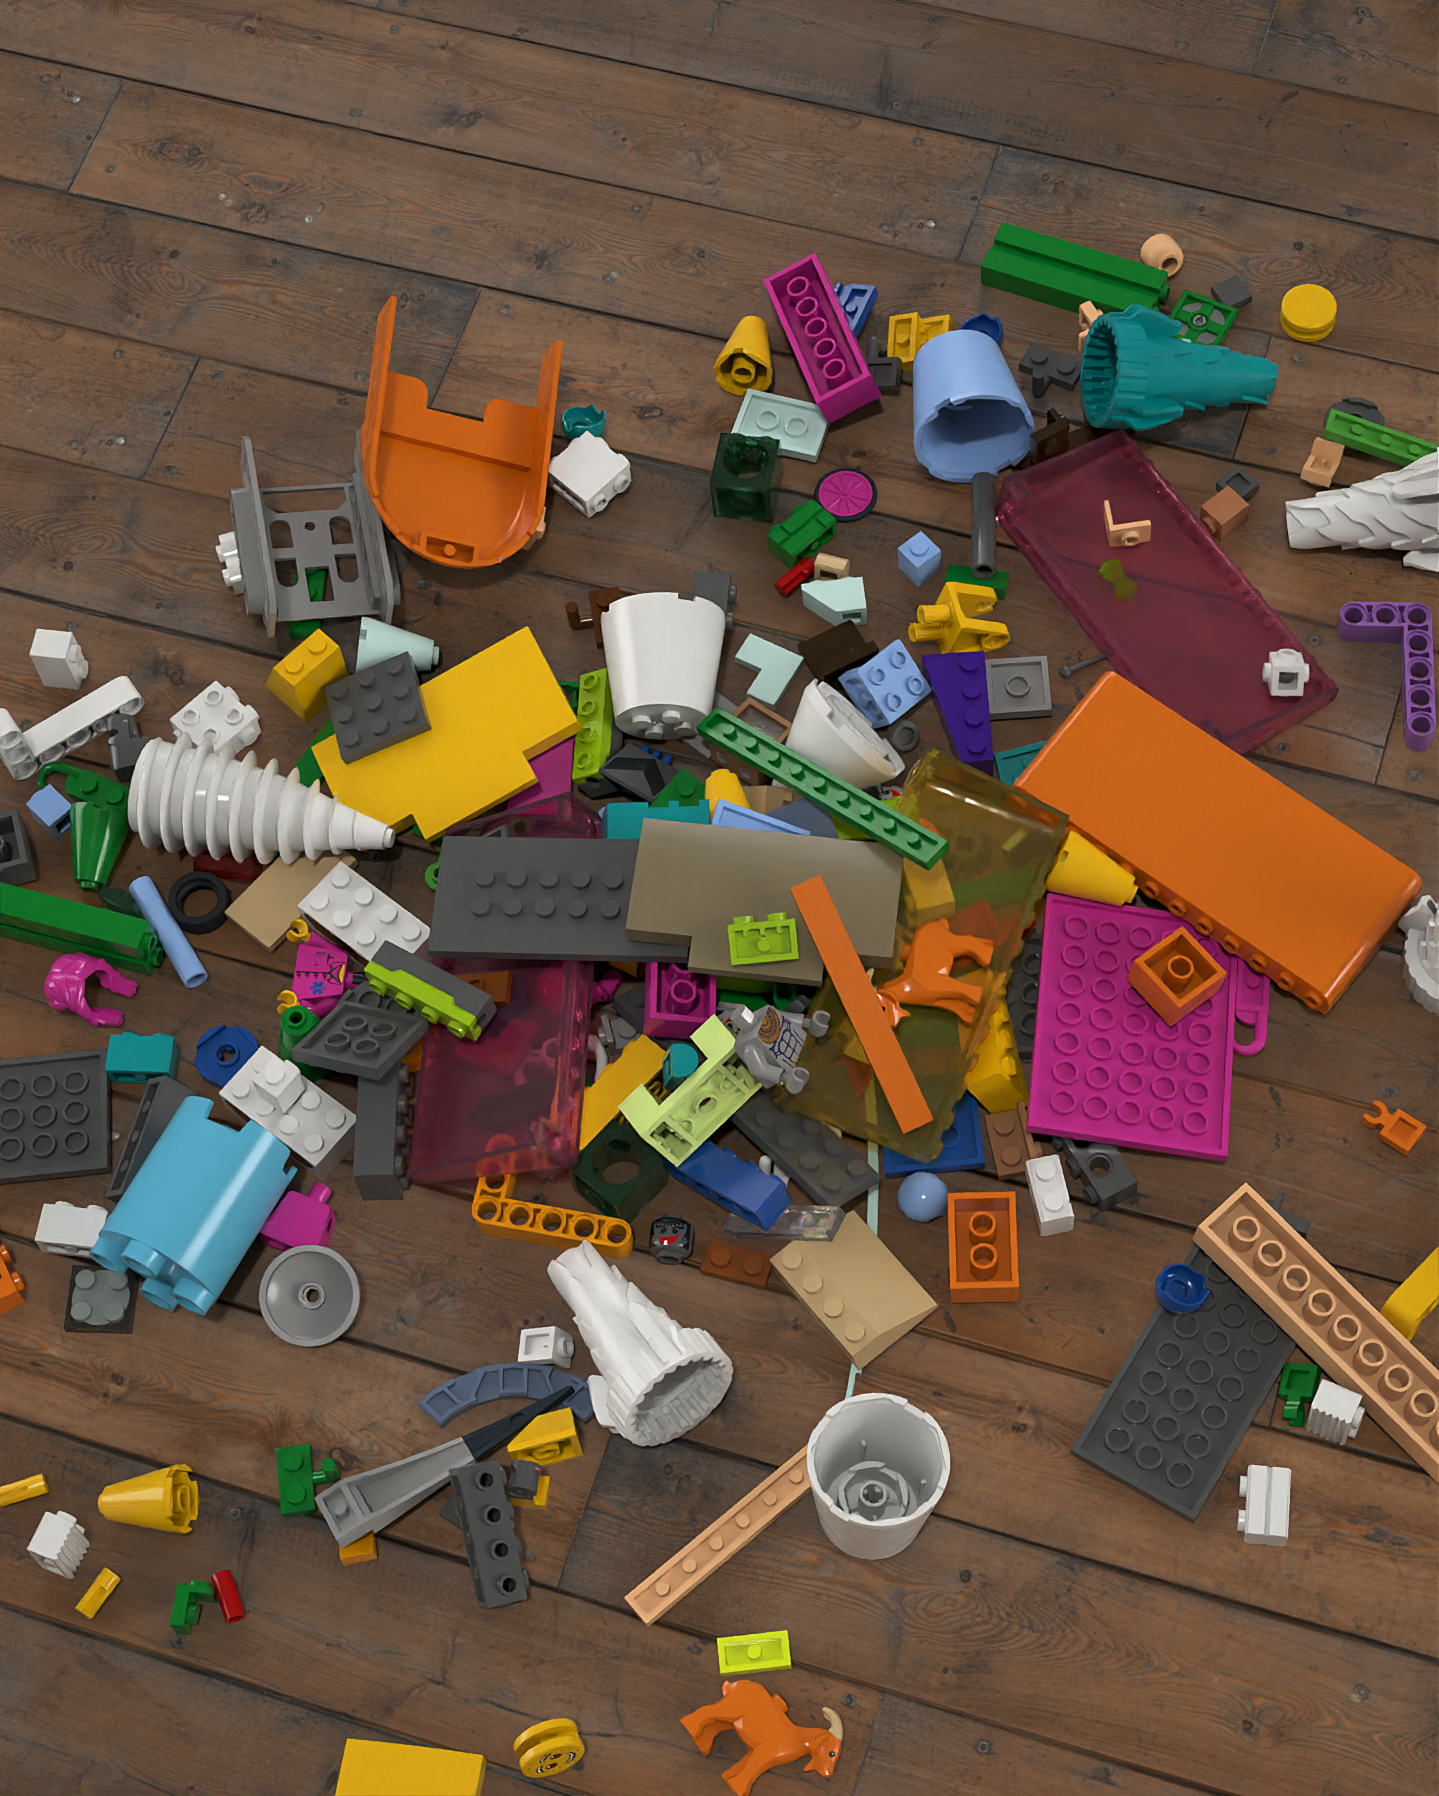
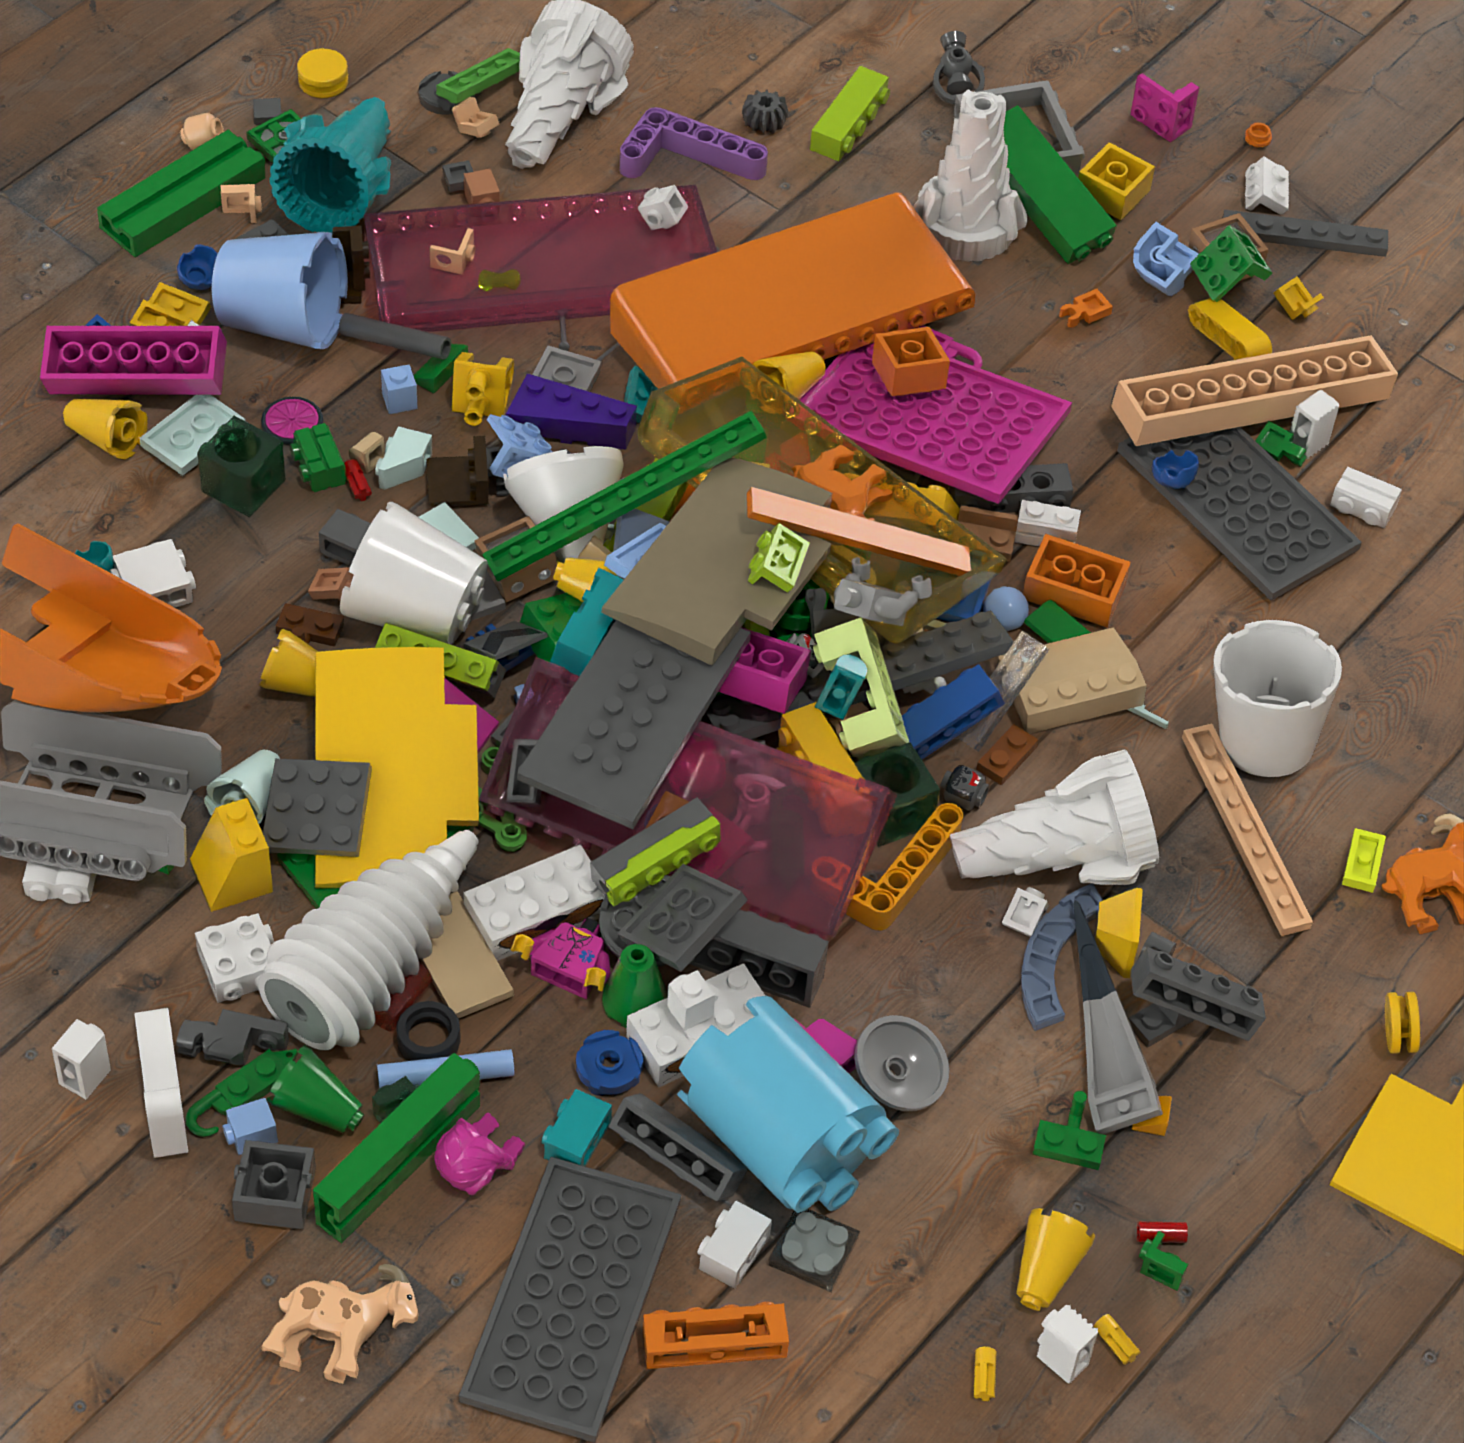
camera: 80 degrees left, 10 degrees down
none -> yellow cone [259,629,318,697]
none -> green slope [1024,600,1091,643]

